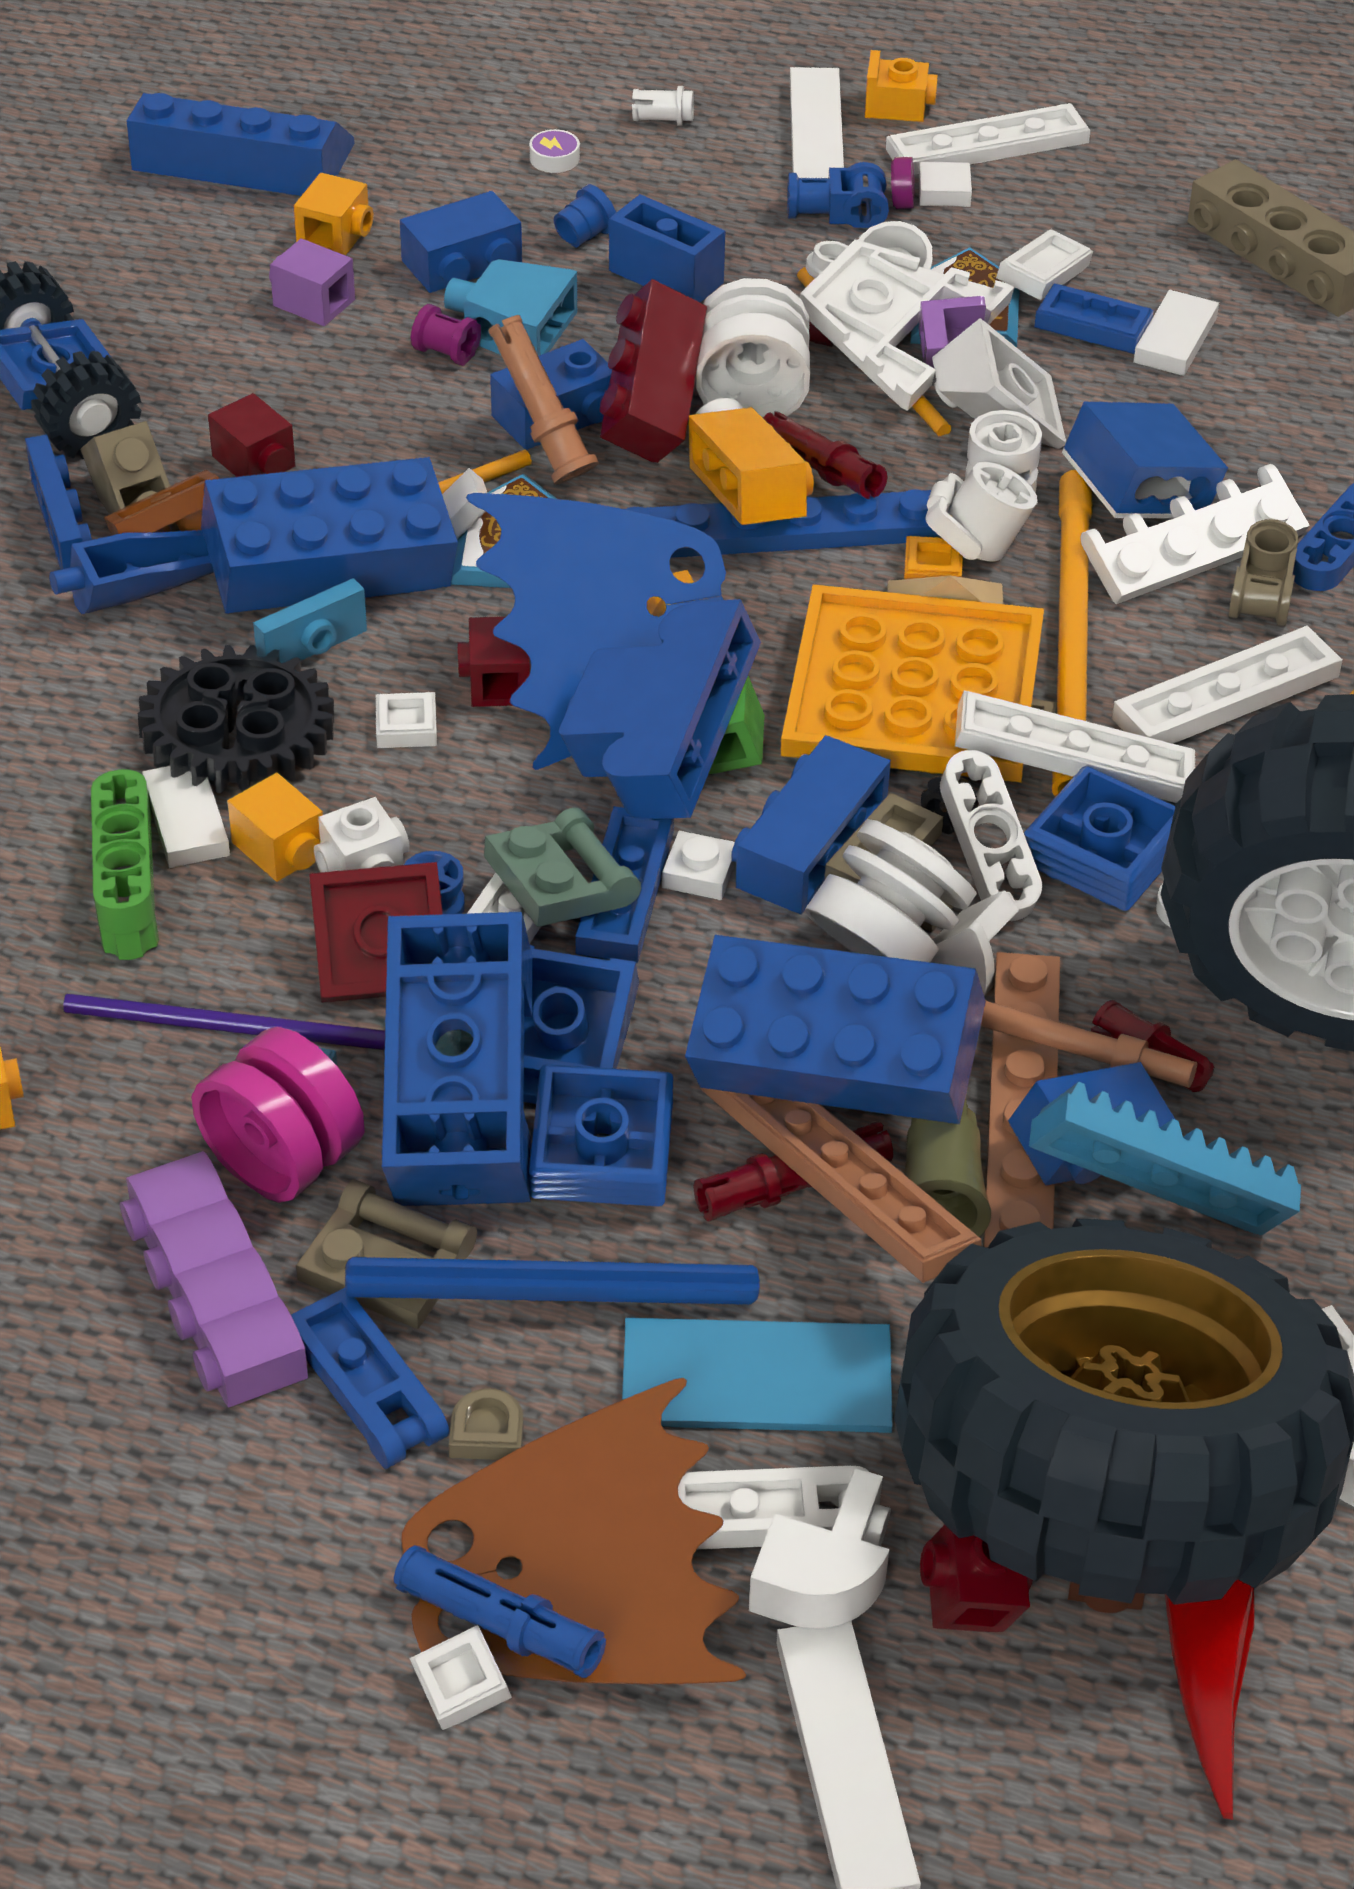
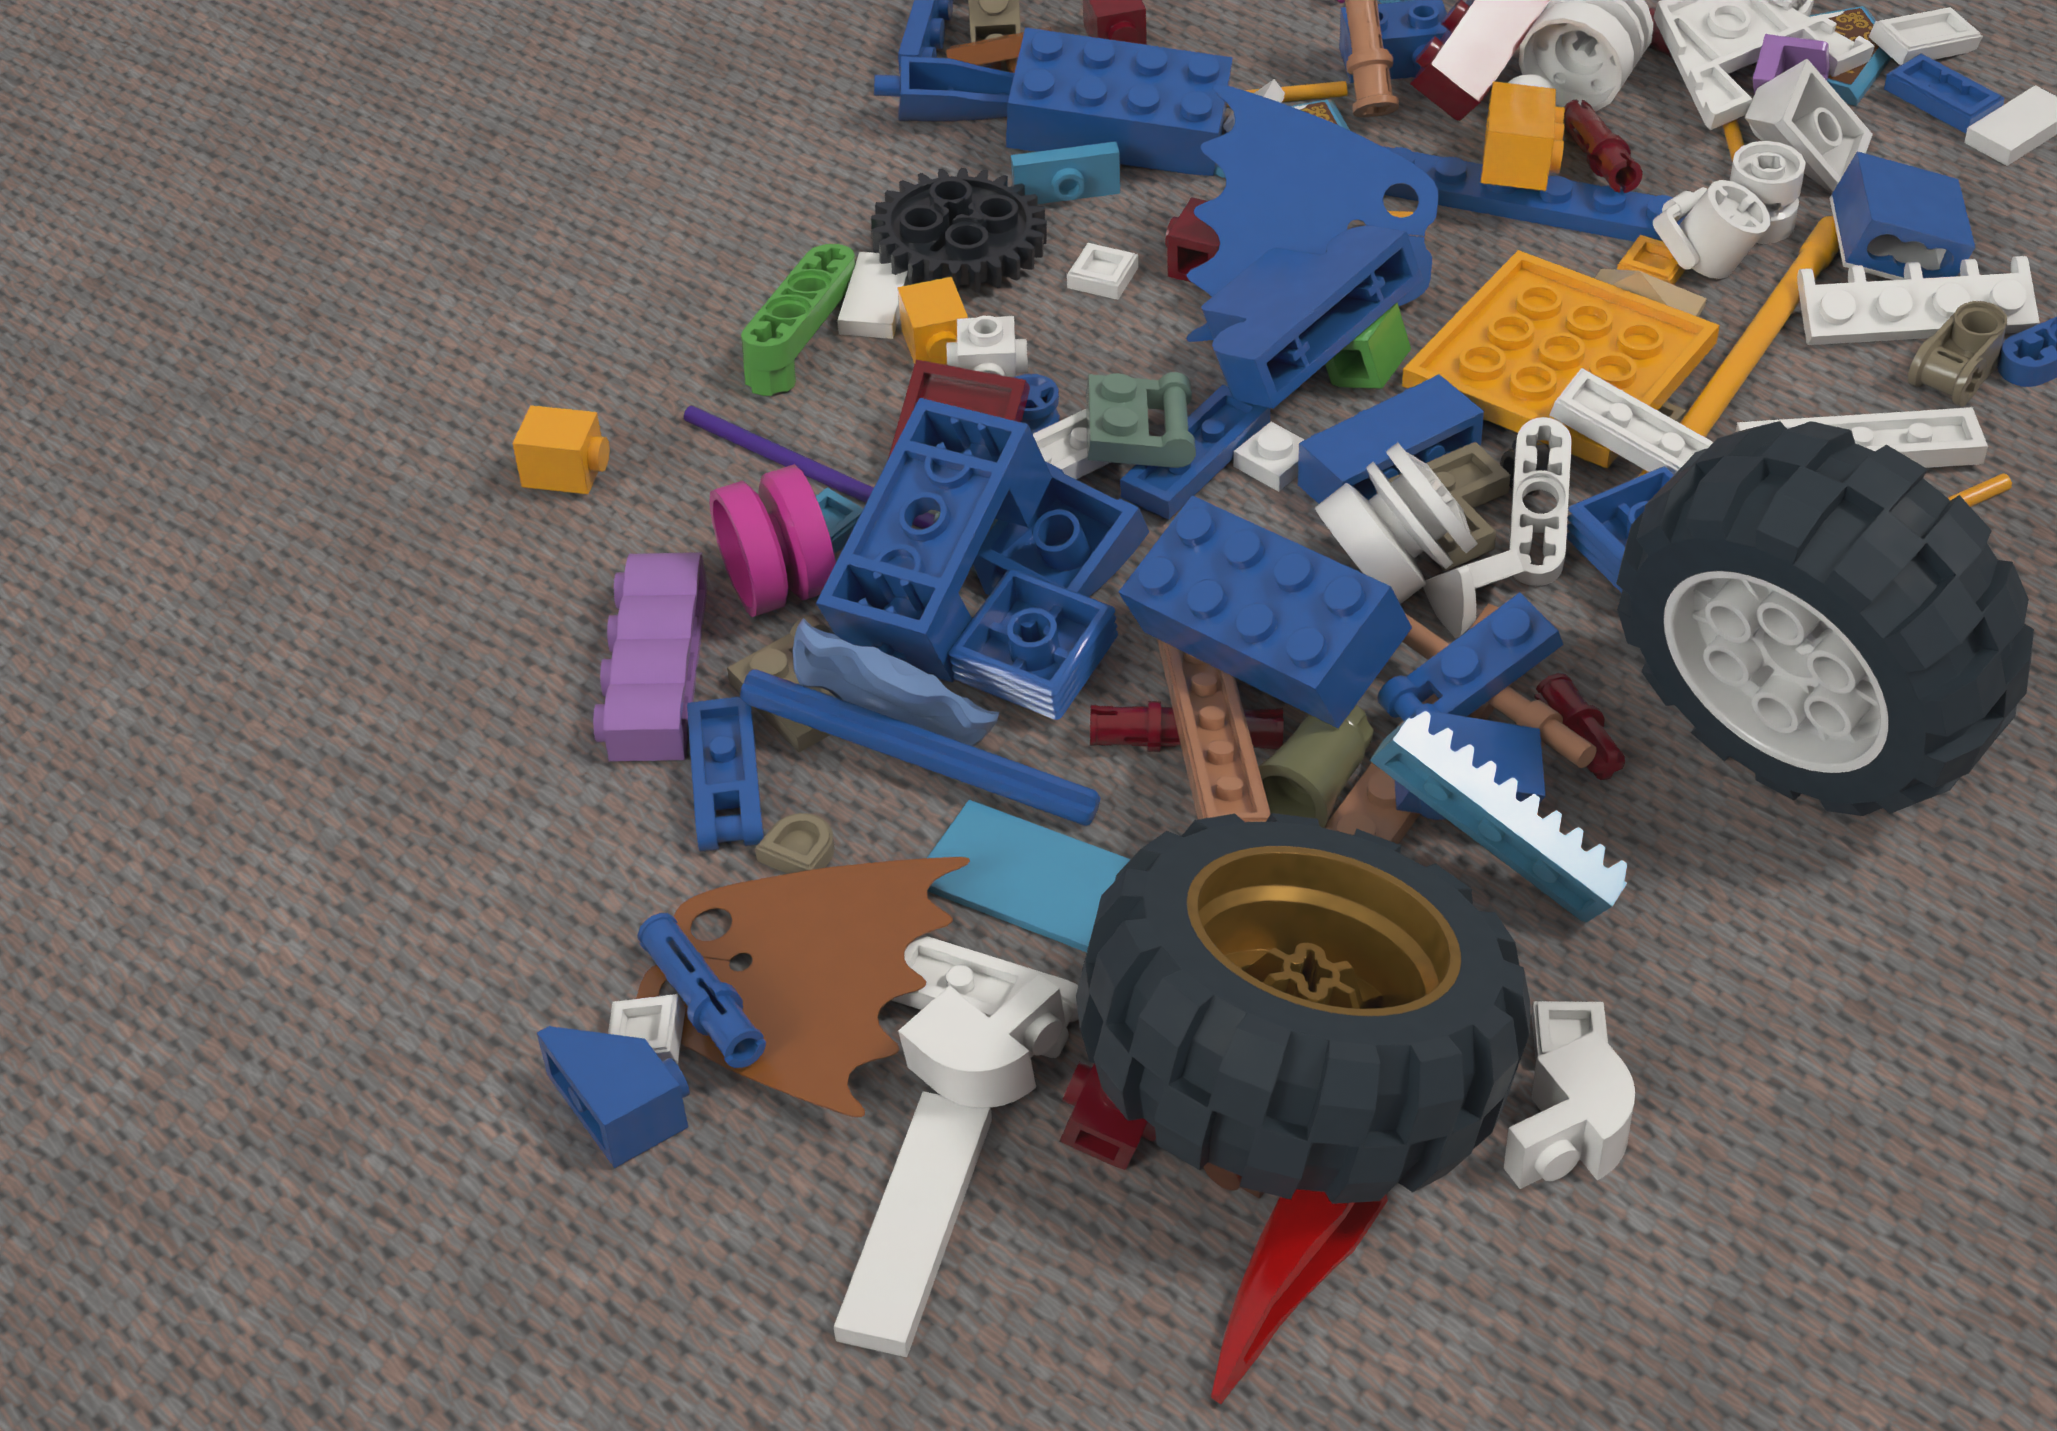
camera: 30 degrees right, 0 degrees up
none -> blue slope [537,1026,690,1168]
none -> medium blue piece [793,618,1000,746]
none -> blue plate [1377,592,1564,721]

